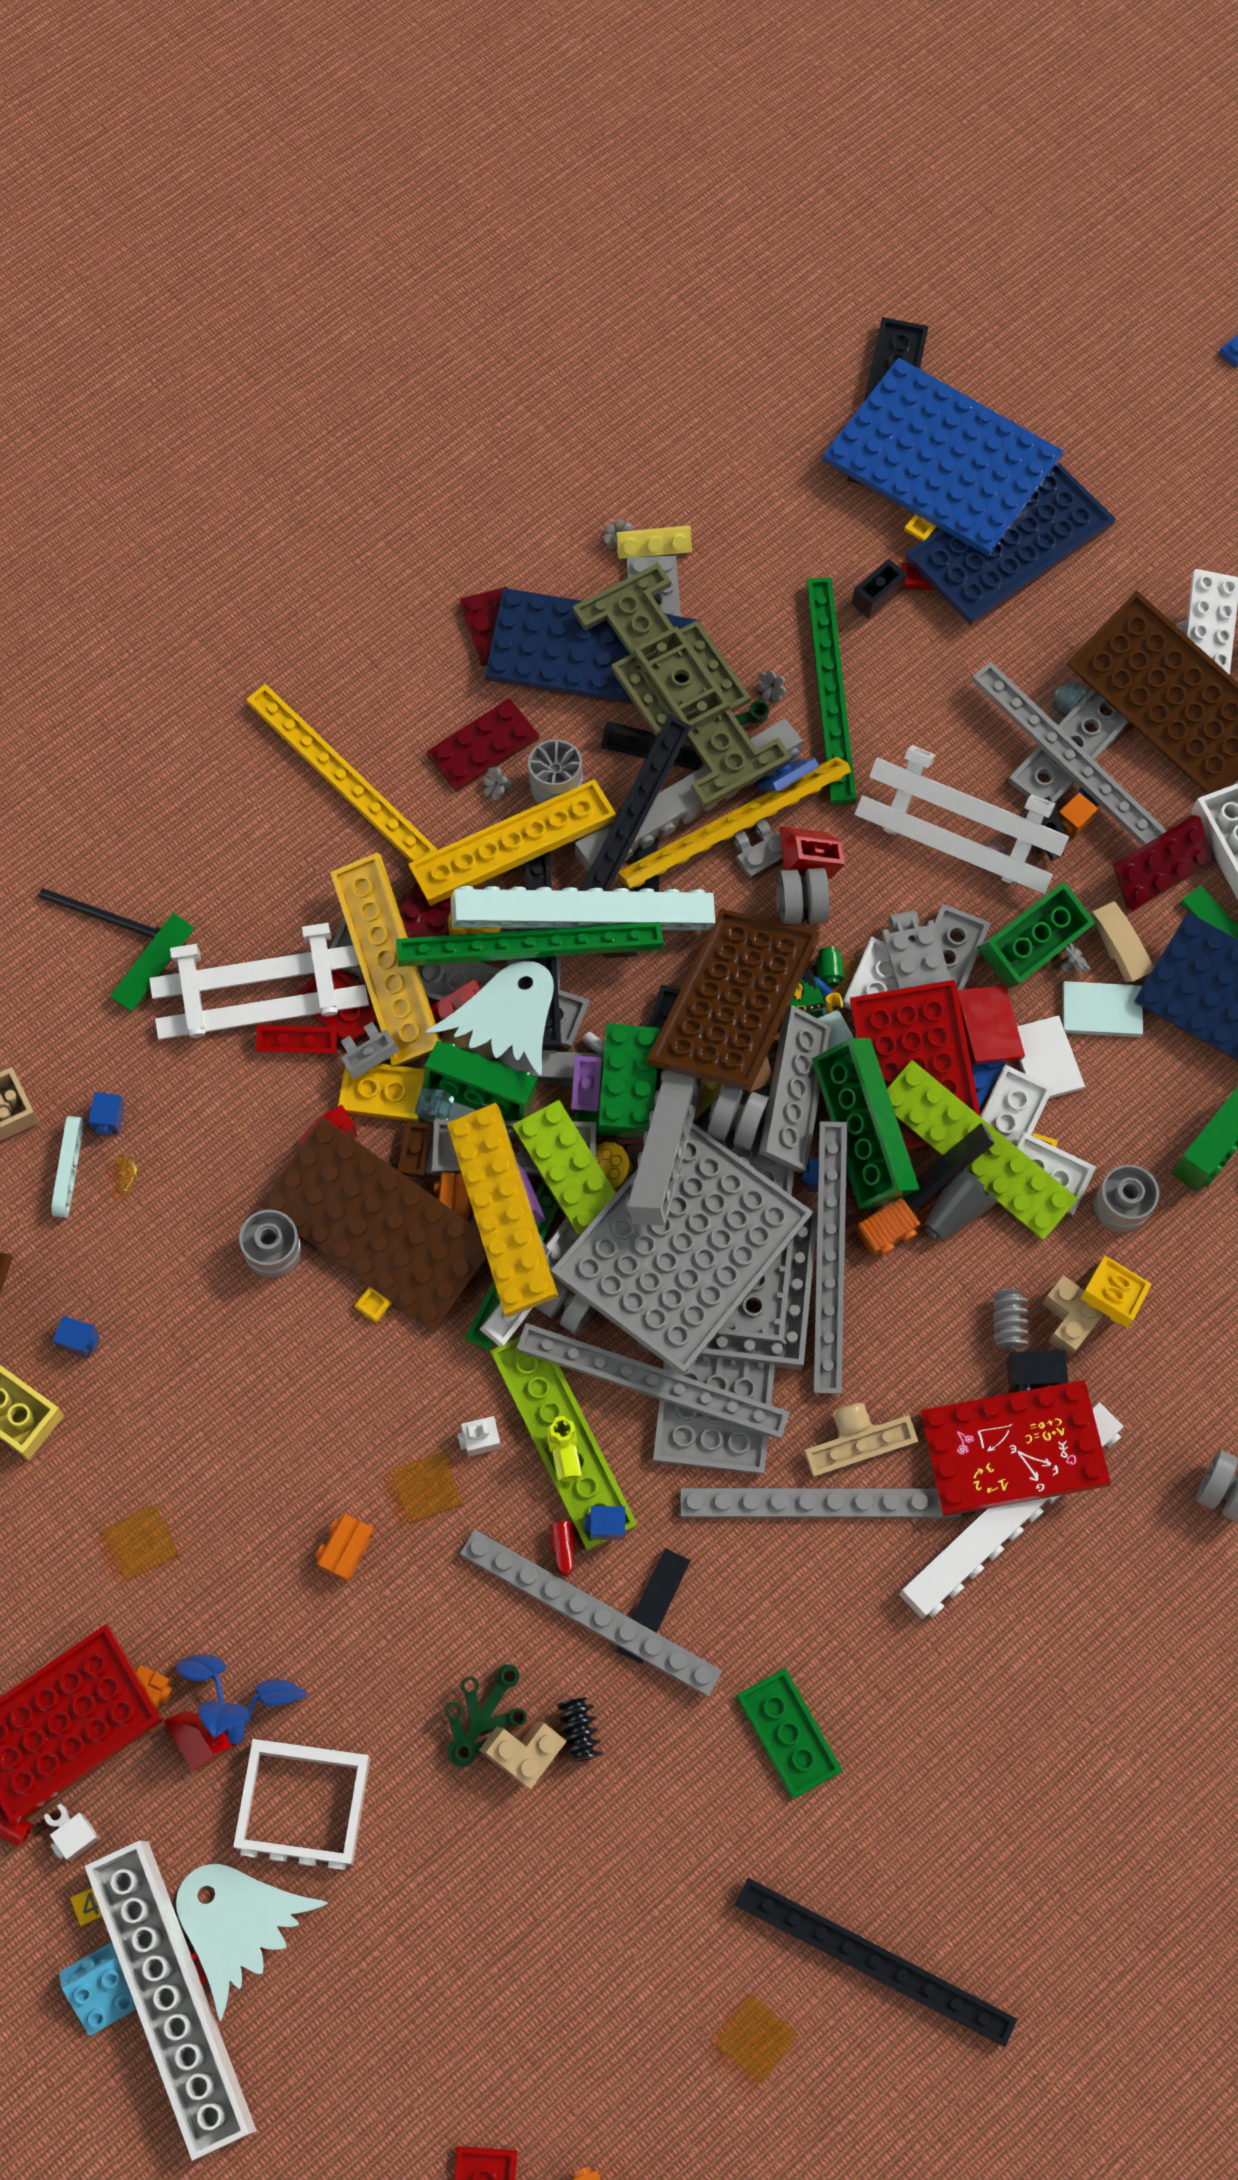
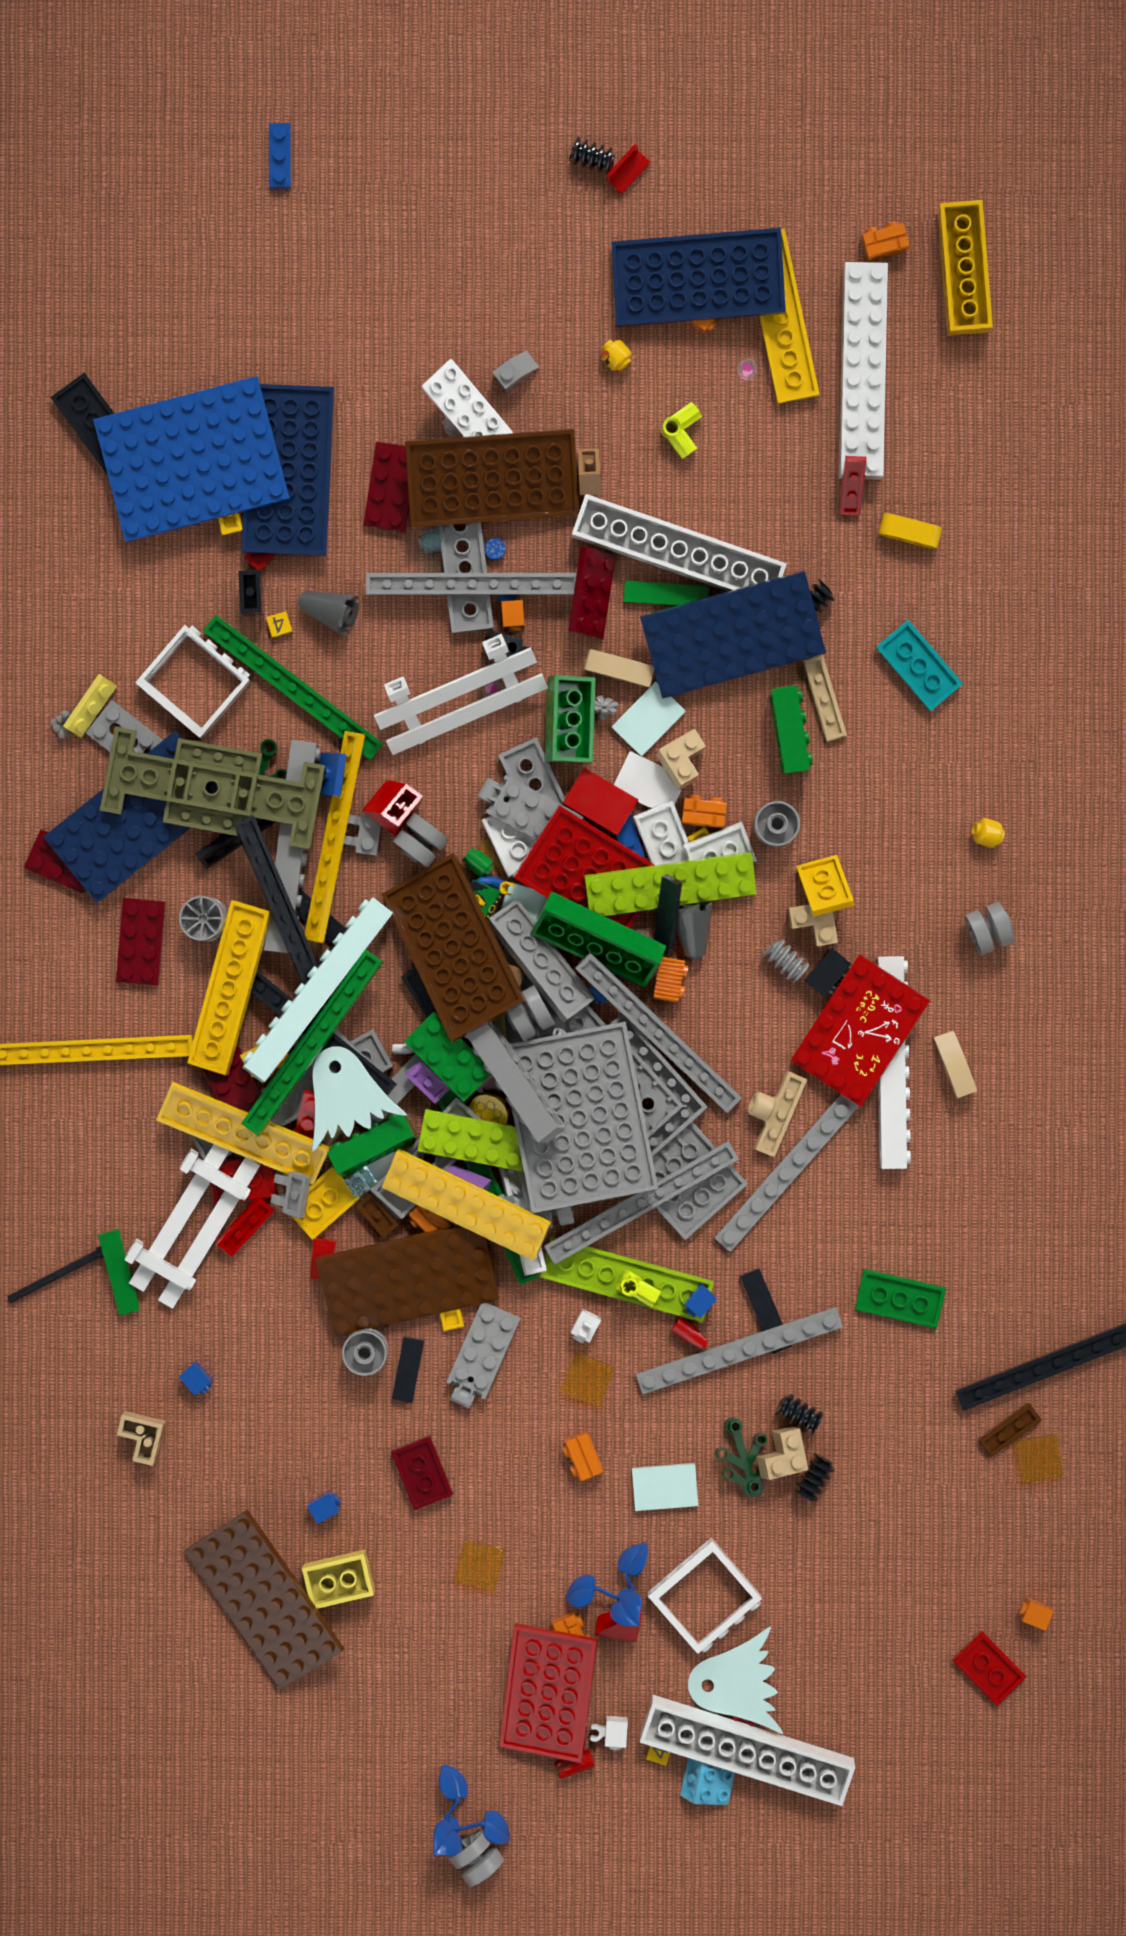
camera: 50 degrees left, 20 degrees up
light aqua beam [51,1116,83,1218] -> none
clear yellow arm [115,1154,139,1196] -> none
light grey plant [483,767,512,801] -> none
light grey plant [756,670,786,702] -> none
none -> white window [135,625,251,739]
none -> yellow tile [266,611,293,638]
none -> dark grey cone [298,591,359,636]
none -> dark red plate [363,441,409,532]
none -> dark red plate [391,1435,454,1510]
none -> black tile [392,1336,424,1403]
none -> light grey hinge [447,1303,521,1409]
none -> blue tile [485,538,506,560]
none -> light aqua tile [632,1463,698,1511]
none -> tan brick [656,729,706,791]
none -> orange brick [681,795,727,829]
none -> black piece [795,1453,835,1502]
none -> tan slope [933,1030,977,1098]
none -> reddish brown tile [978,1402,1042,1457]

